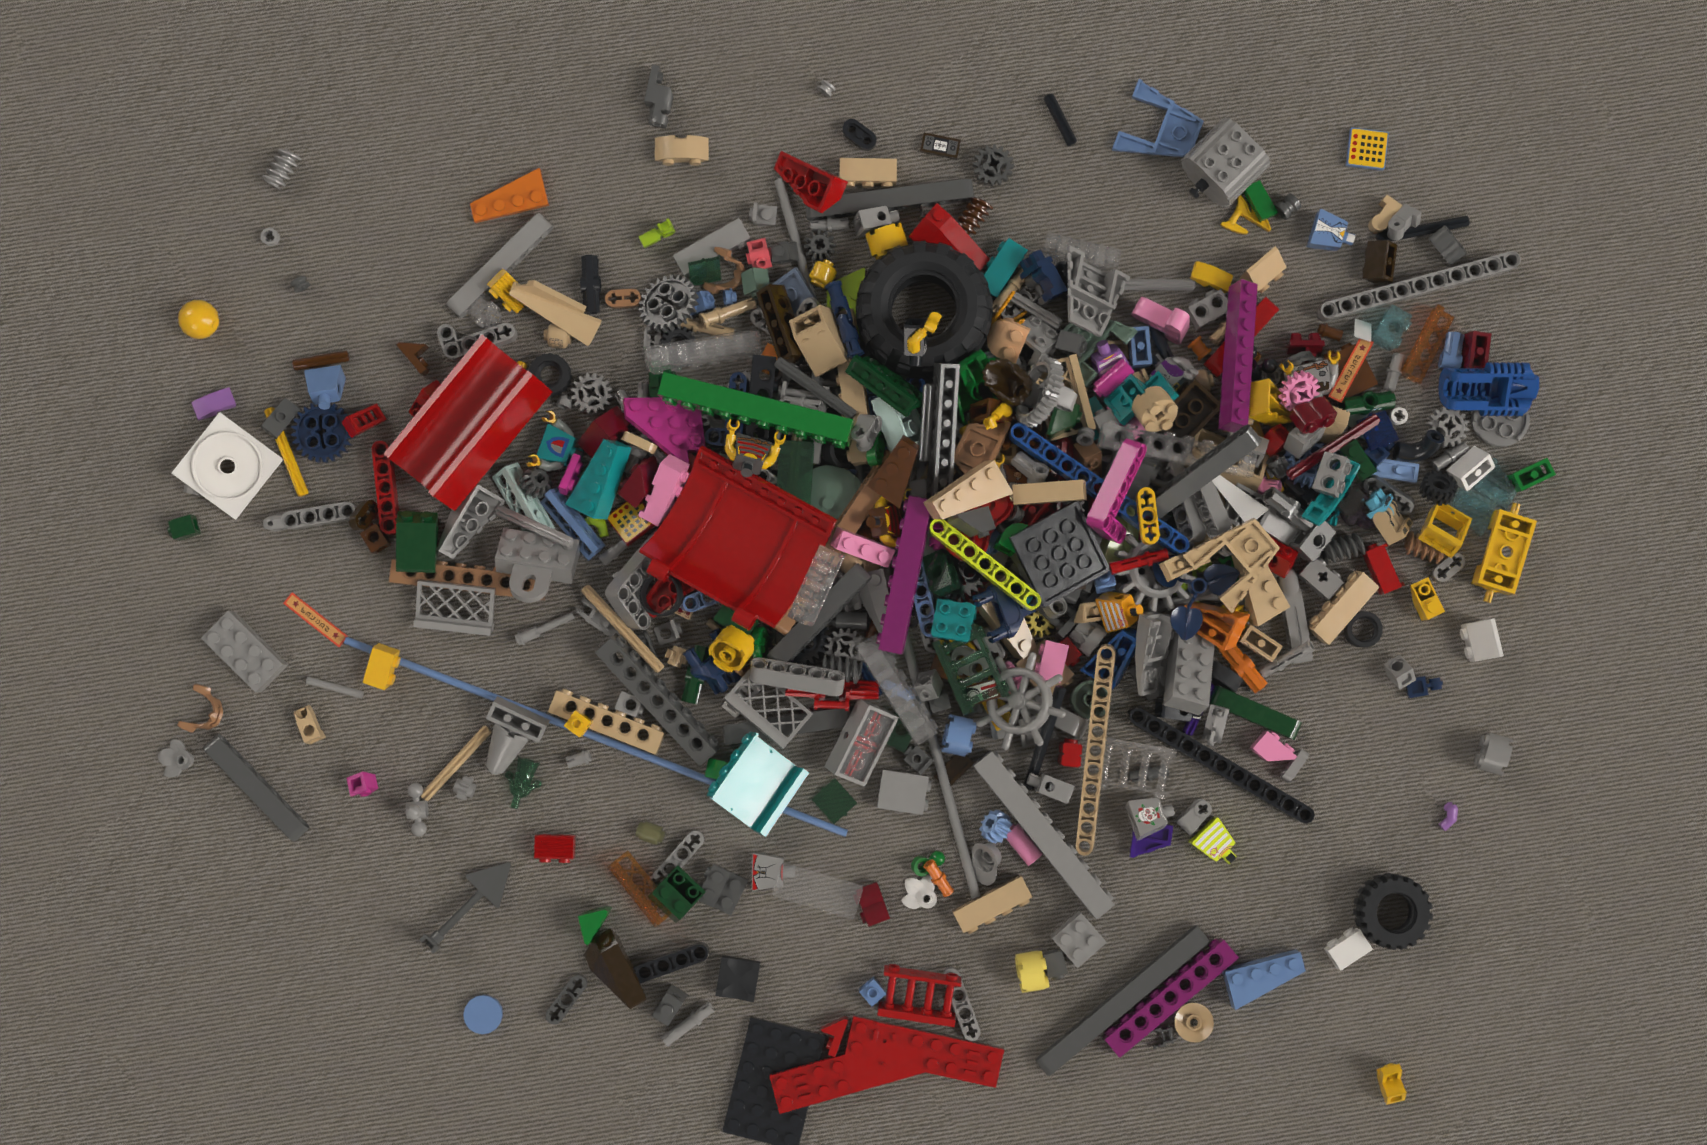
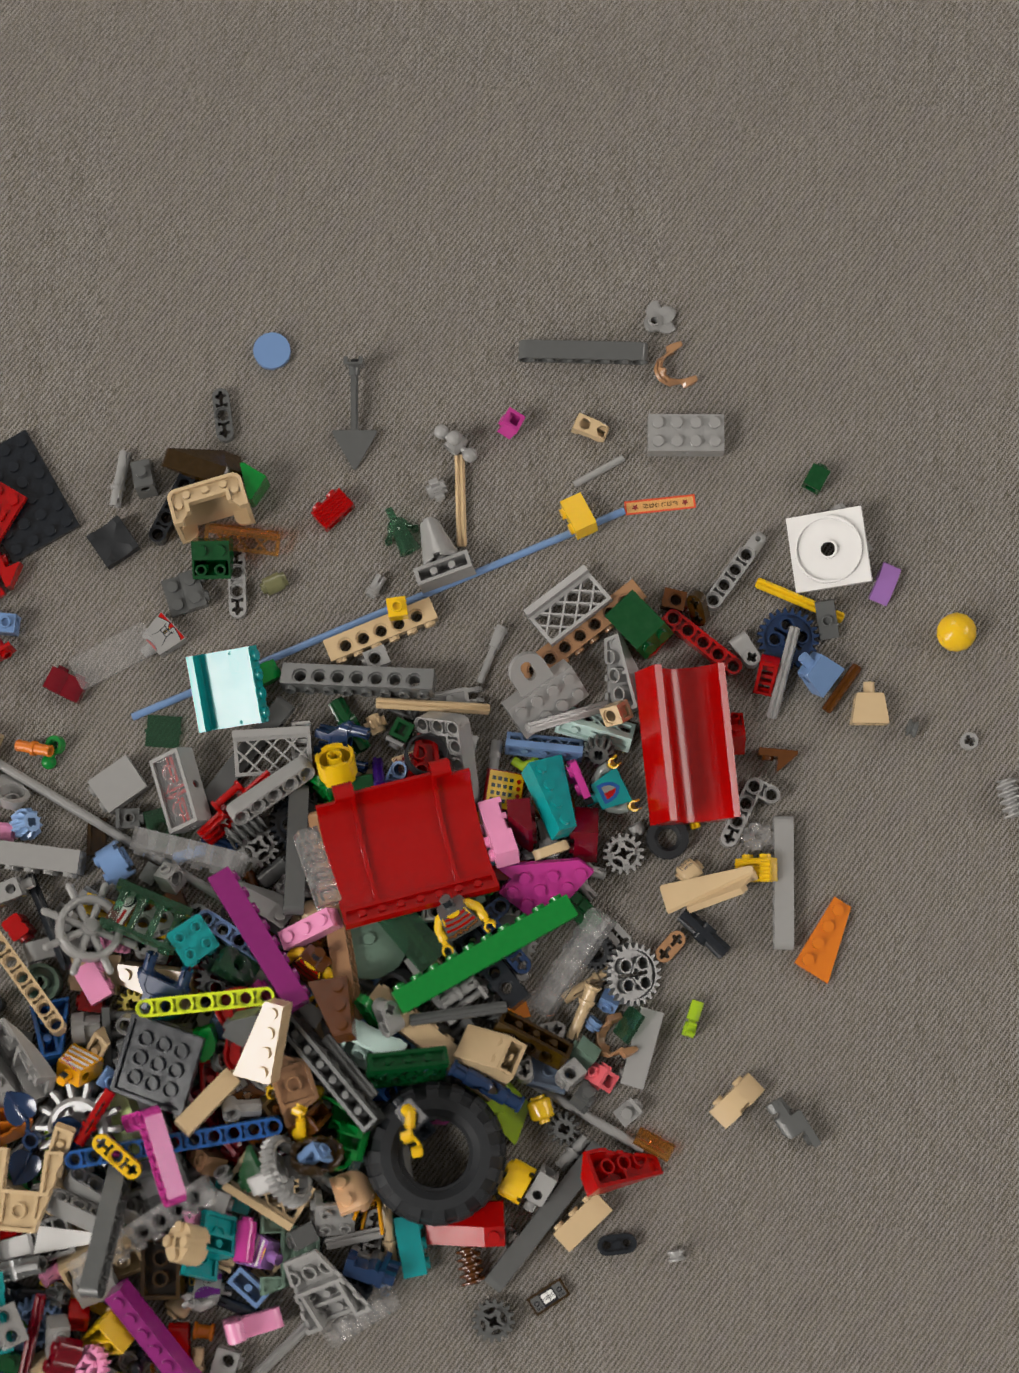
camera: 140 degrees right, 5 degrees down
white plate [901,875,937,909] -> none
none -> tan windscreen [167,472,256,544]
none -> medium blue bracket [297,1141,333,1165]
none -> dark purple axle [372,757,385,786]
none -> dark green brick [389,717,415,743]
none -> light grey brick [554,1057,588,1093]
none -> tan brick [599,699,634,727]
none -> clear orange plate [633,1126,675,1162]
none -> light grey piece [728,631,760,669]
none -> light grey axle [767,626,800,719]
none -> tan torso [850,682,889,726]

